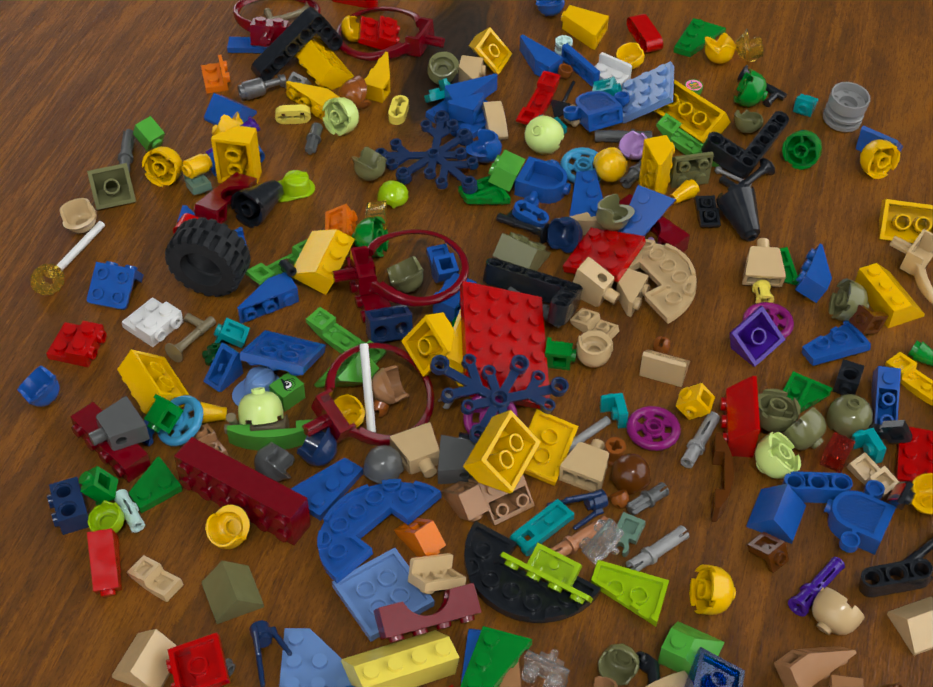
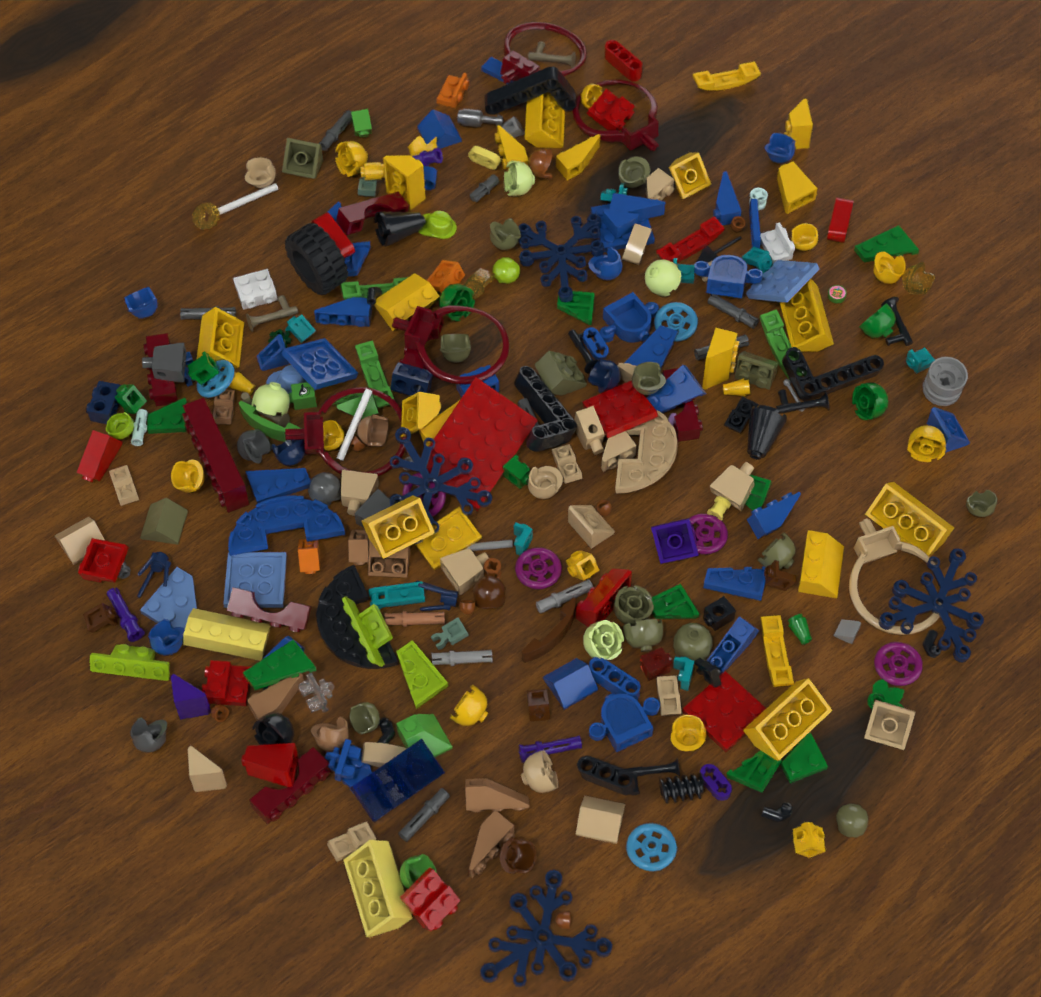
camera: 35 degrees right, 10 degrees up
red plate [46,321,107,367] -> none
blue bracket [87,261,144,310] -> none
light yellow beam [388,95,409,125] -> none
tan bracket [408,553,466,594] -> none
blue brick [426,243,459,283] -> none
bright green brick [488,149,526,192] -> none
clear hips [579,518,625,565] -> none
yellow helmet [593,147,628,182] -> none
lavender hair [618,131,647,160] -> none
dark grey axle [626,482,669,515] -> none
olive hair [734,110,764,133] -> none
black slope [886,481,916,510] -> none
none -> dark grey pin [180,306,236,320]

